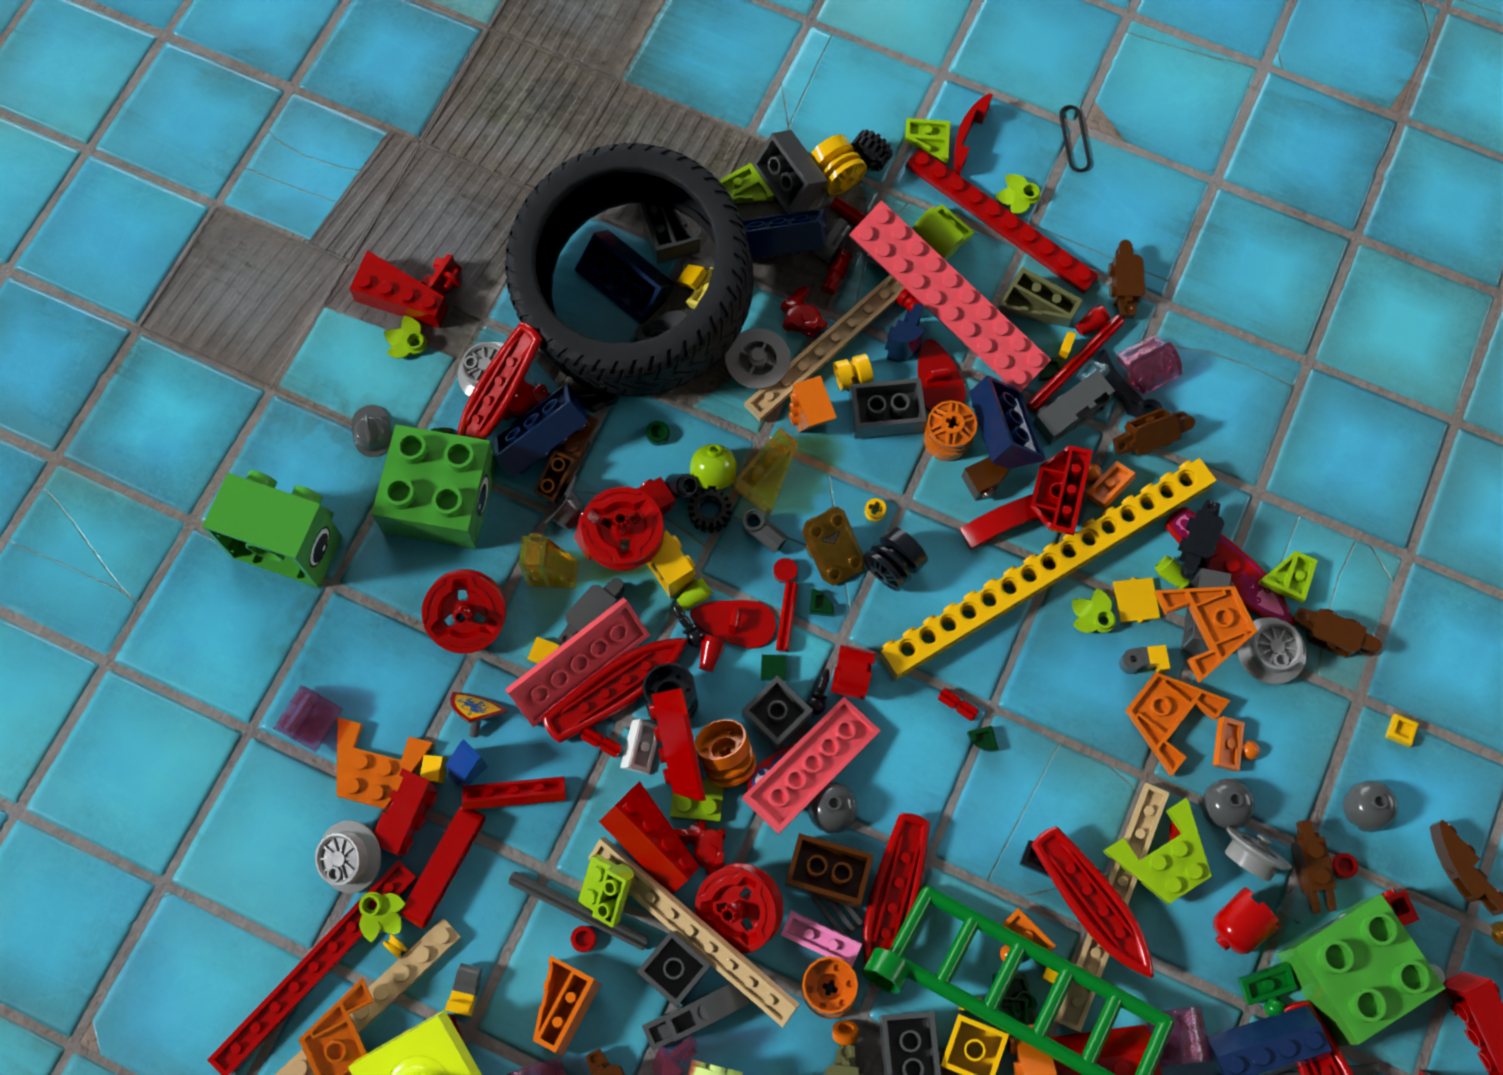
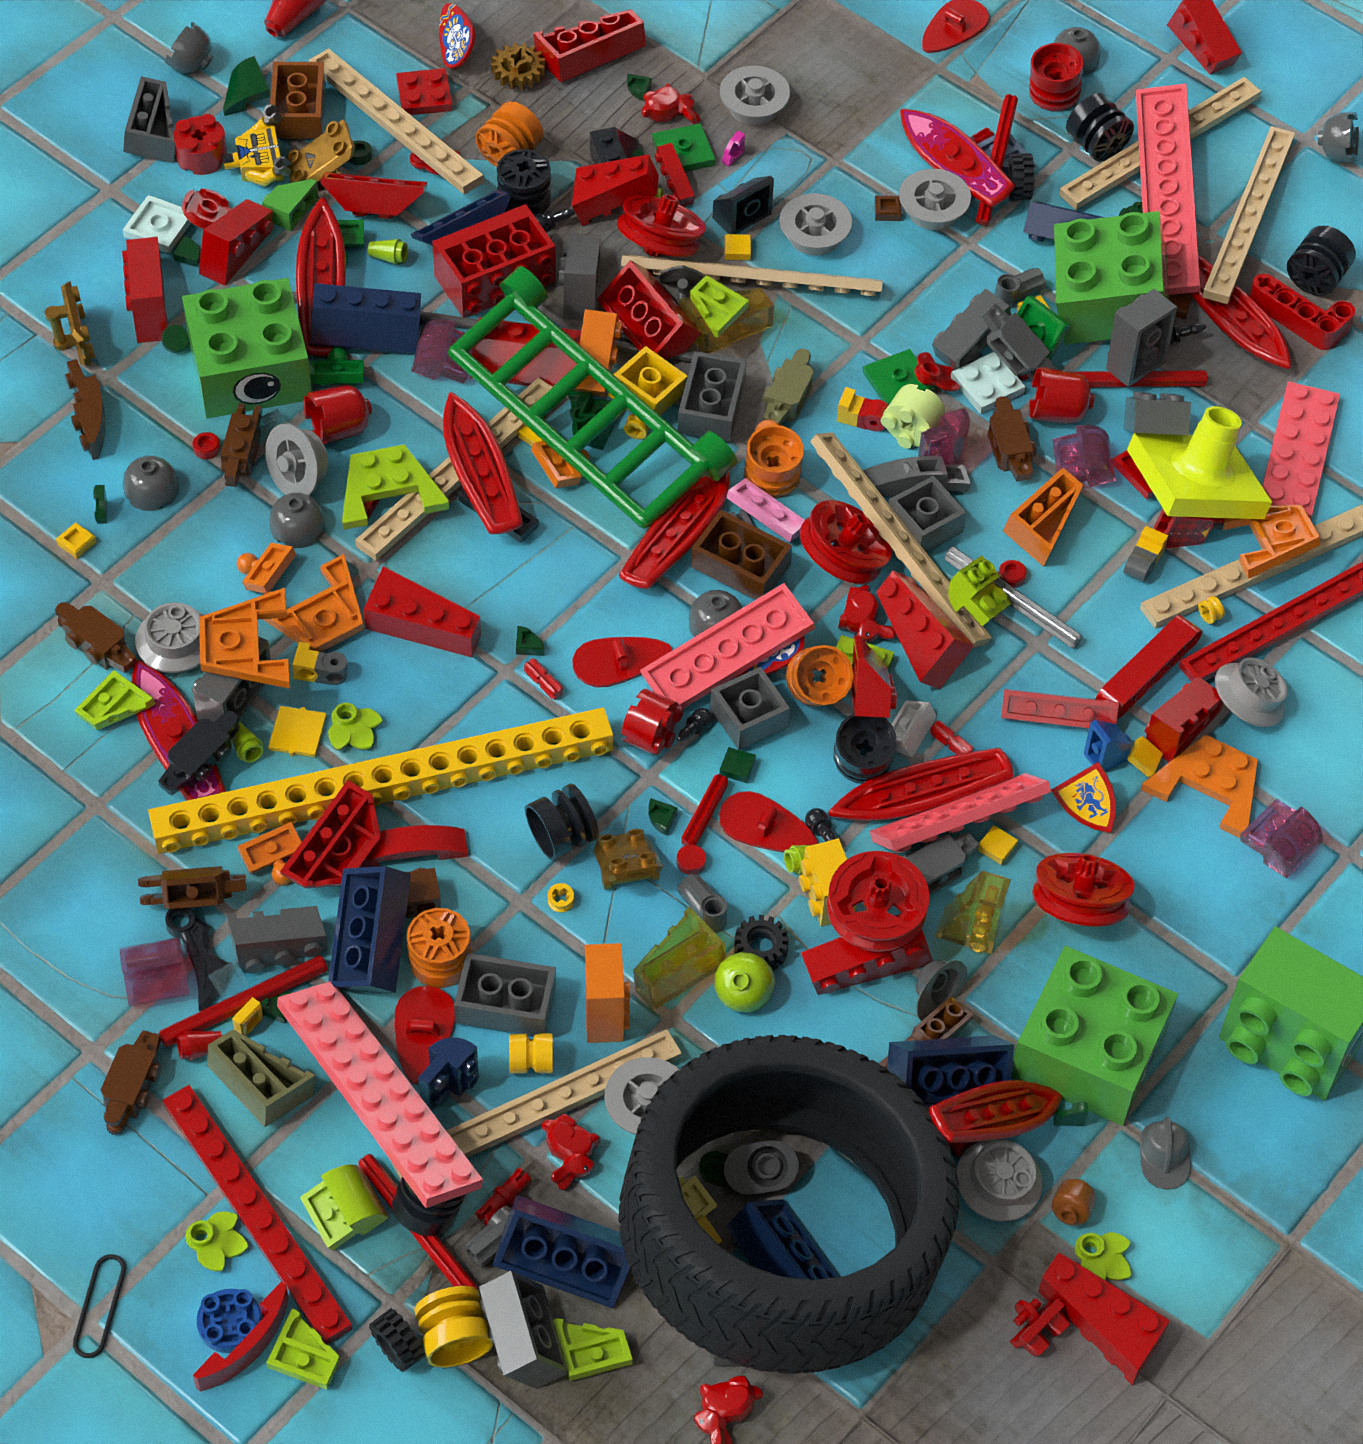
camera: 165 degrees left, 15 degrees down
lime plate [359,892,405,942] -> none
black brick [665,474,698,498] -> none
red cone [699,635,725,673] -> none
red brick [1381,889,1420,926] -> none
none -> dark green tile [93,485,108,524]
none -> blue tile [196,1289,262,1353]
none -> red wedge [363,566,481,658]
none -> red shield [572,637,672,688]
none -> dark orange head [1051,1179,1097,1226]

